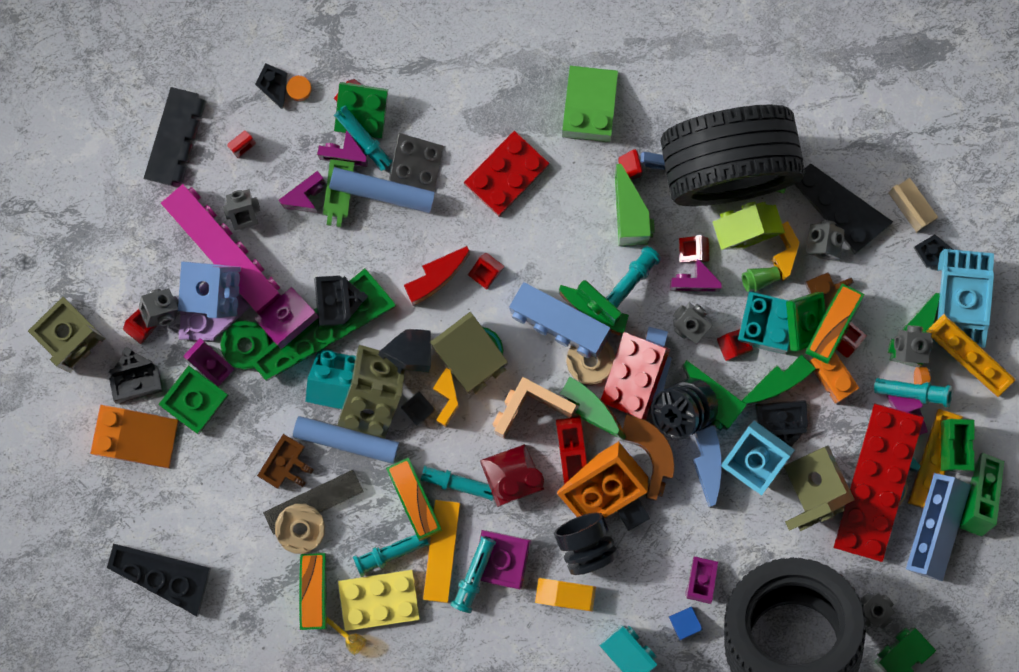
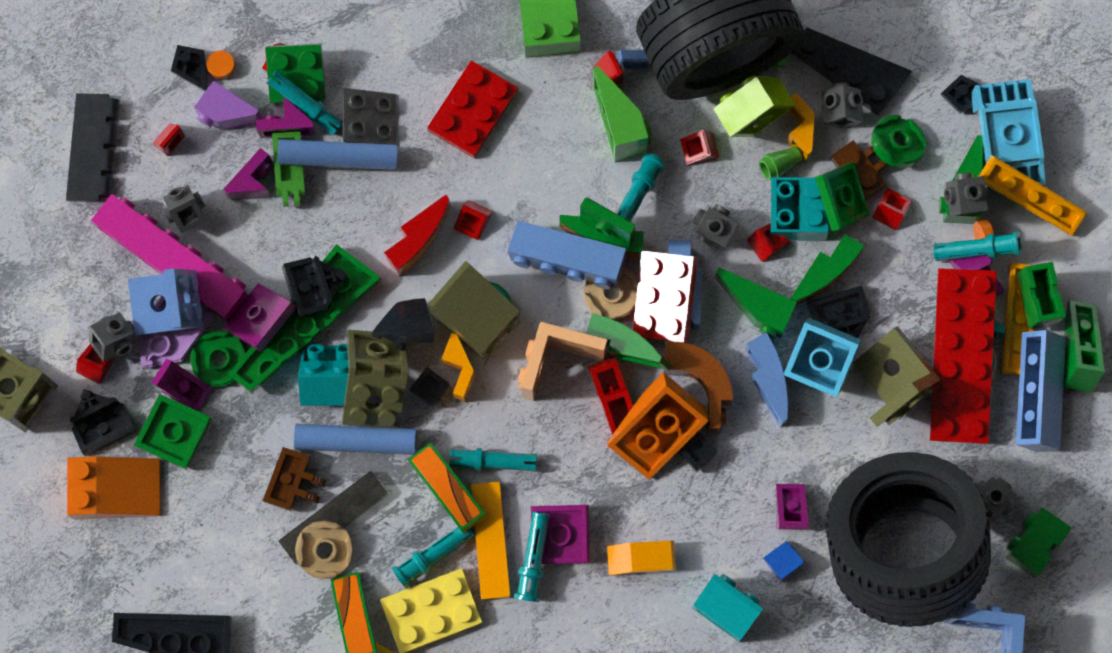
camera: 15 degrees left, 5 degrees down
dark red slope [480,444,545,507] -> none
black wheel [554,512,619,575] -> none
black wheel [651,378,718,440] -> none
magenta slope [670,259,722,292] -> none
slope [806,284,865,364] -> none
orange brick [809,352,859,404] -> none
tan panel [888,178,938,233] -> none
none -> medium lavender slope [194,81,262,130]
none -> green tile [871,115,926,169]

